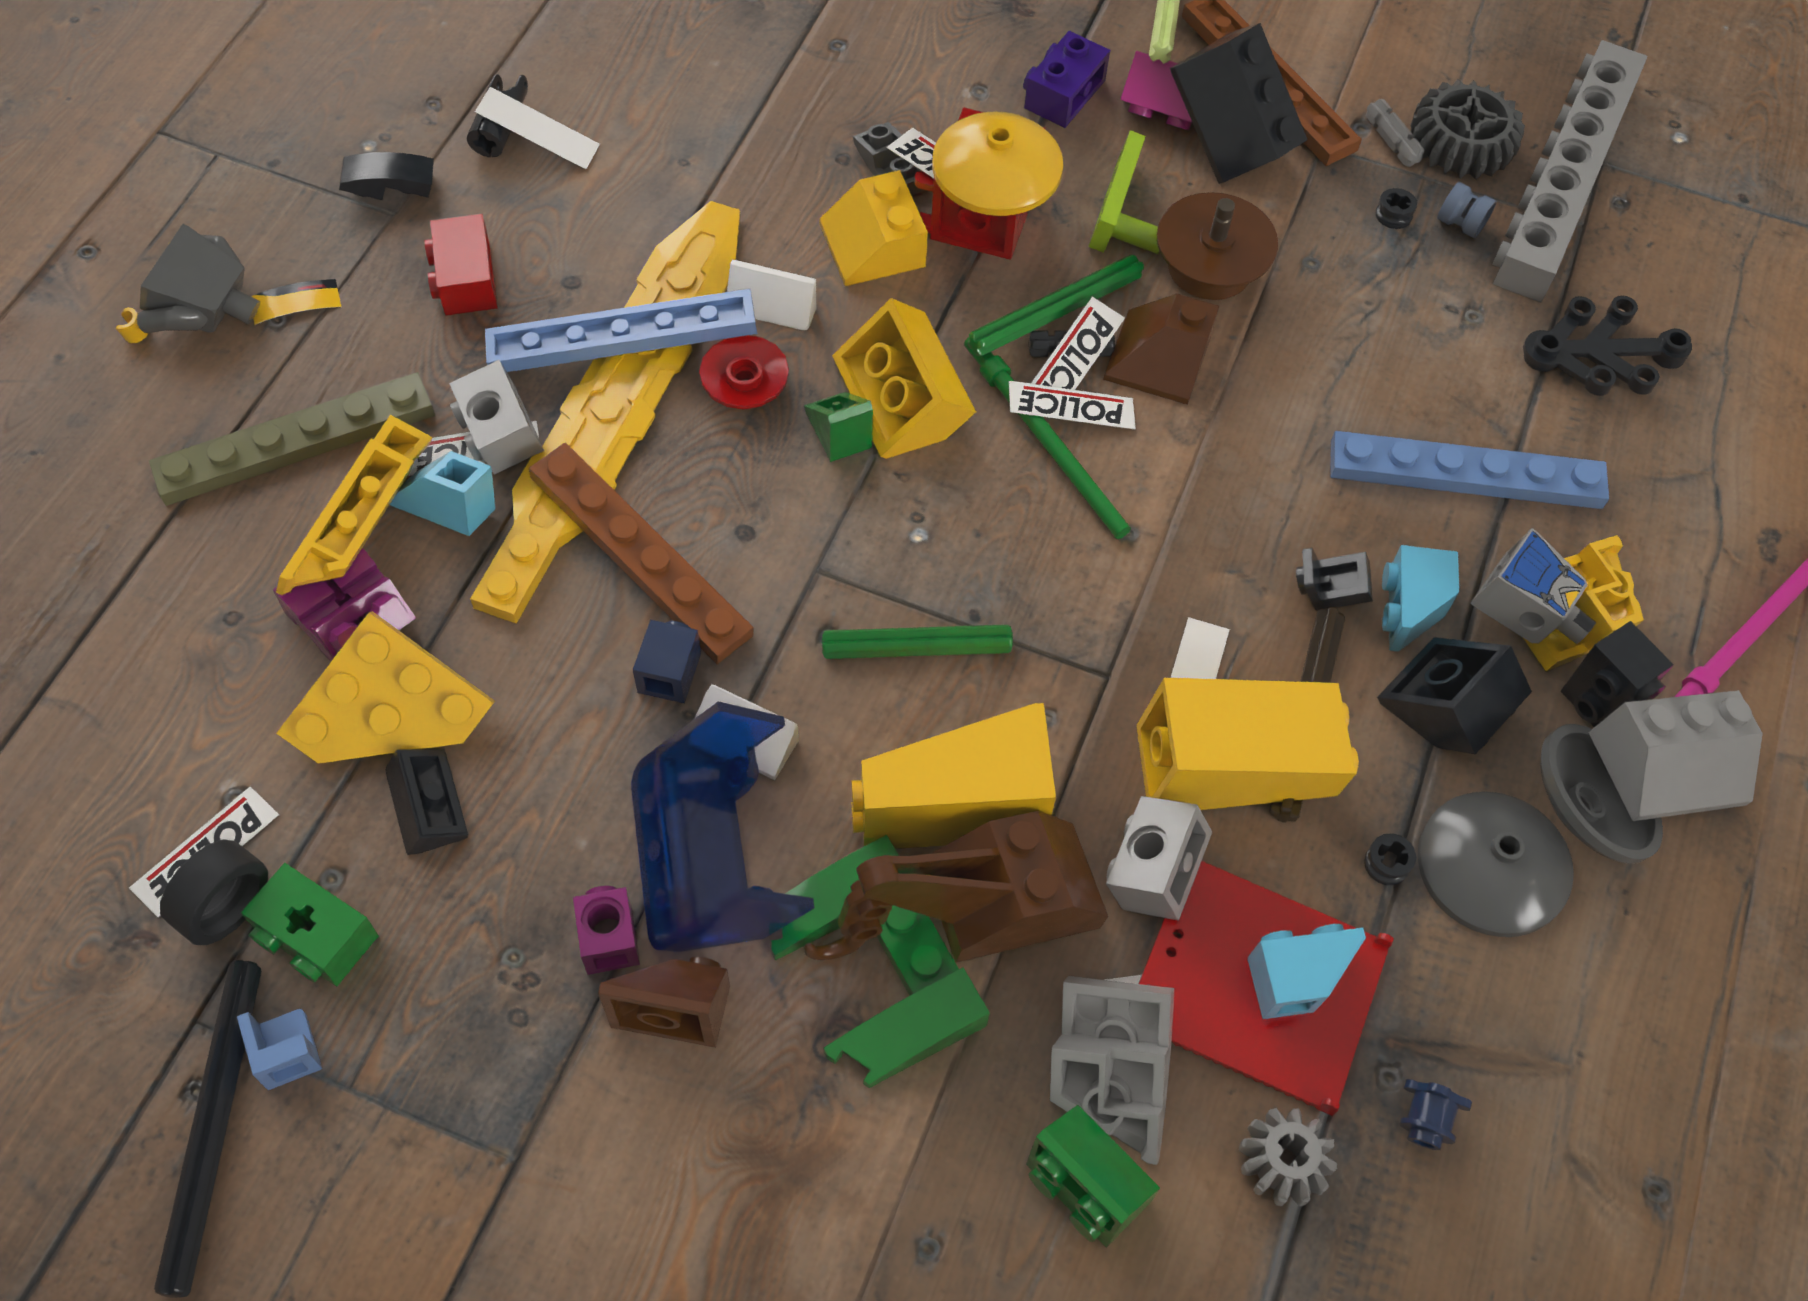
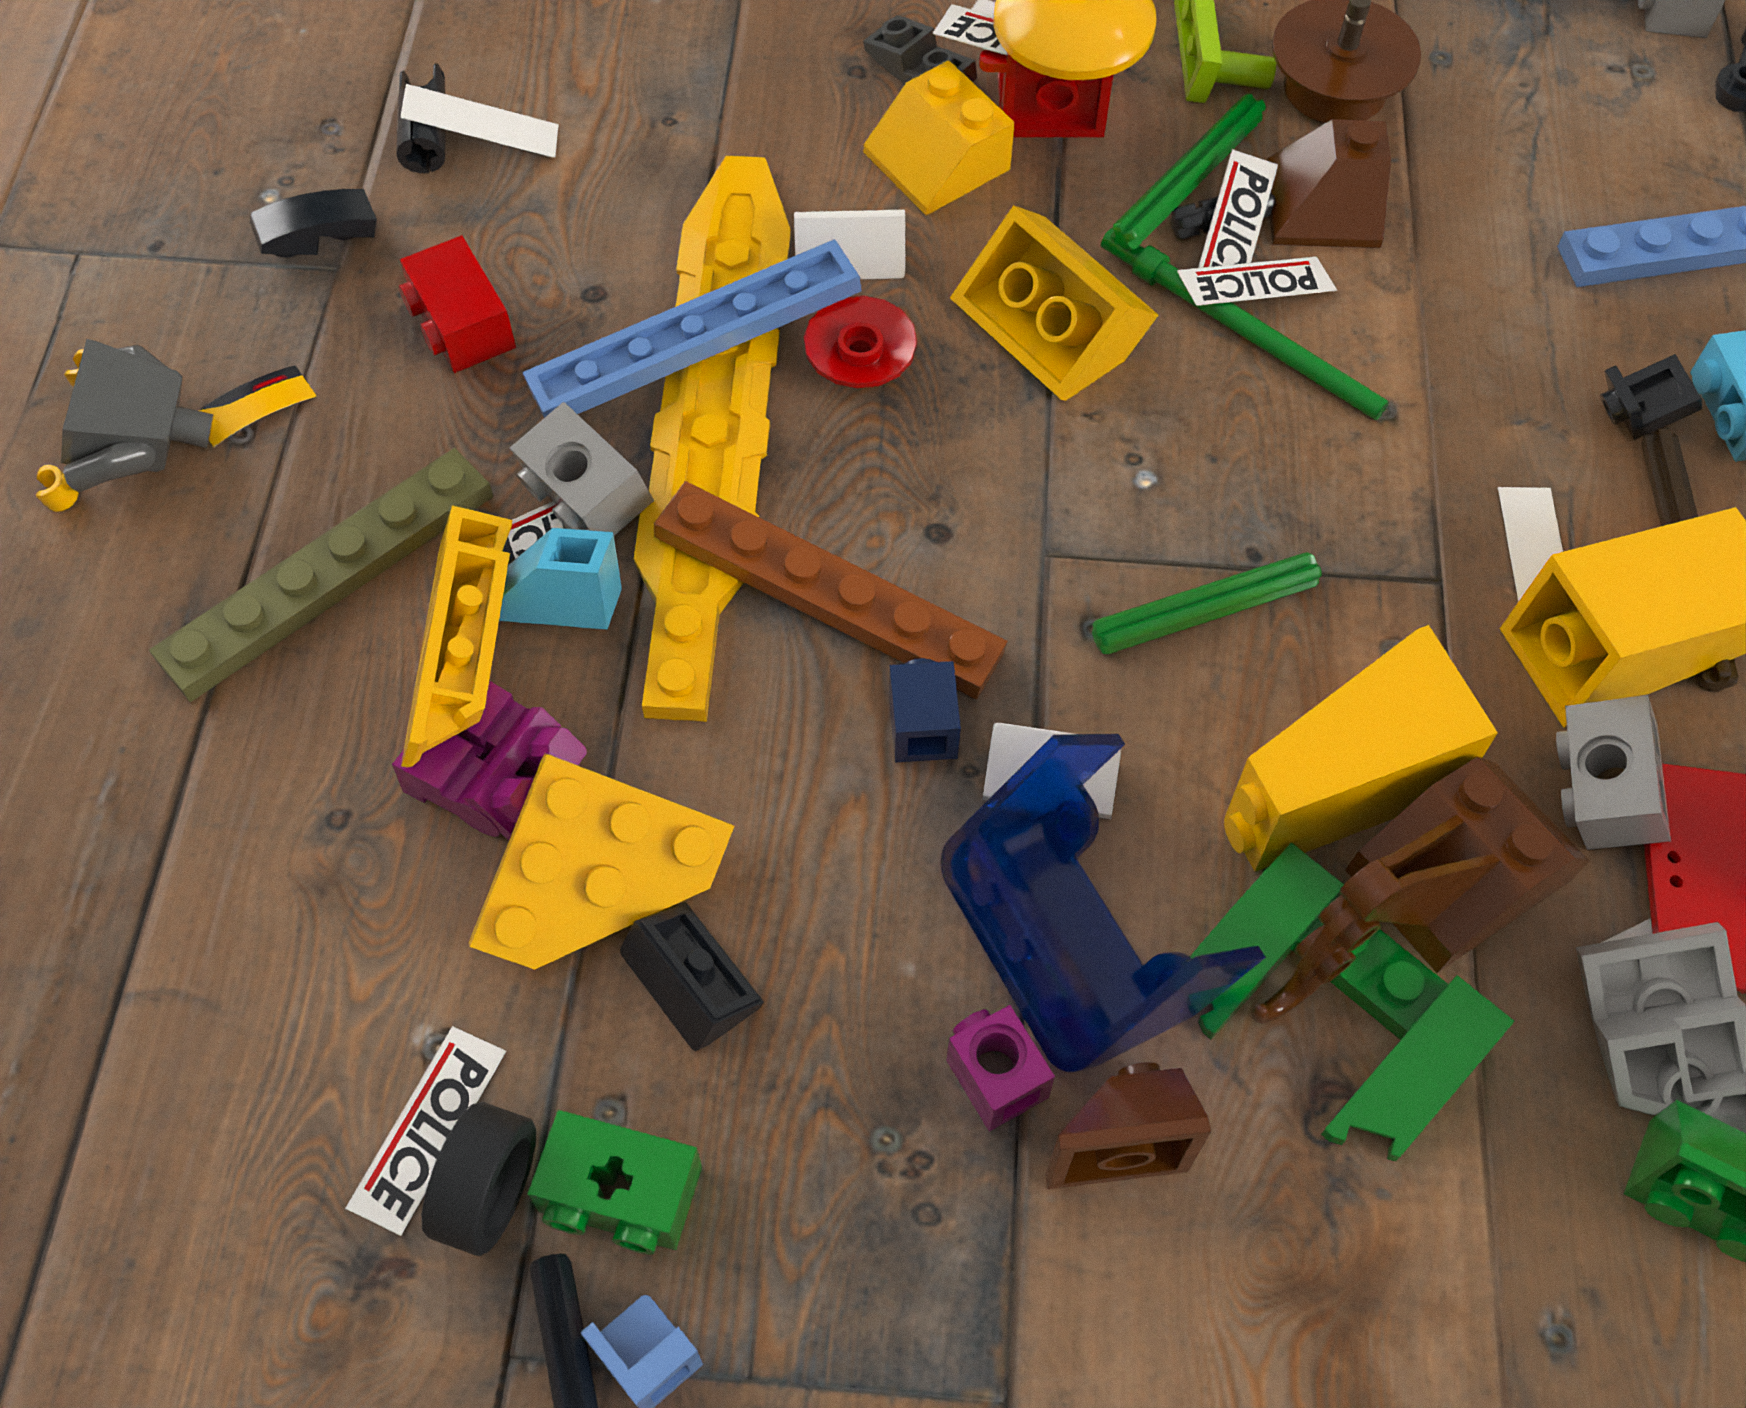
camera: 15 degrees left, 0 degrees up
green slope [804,392,873,462] -> none

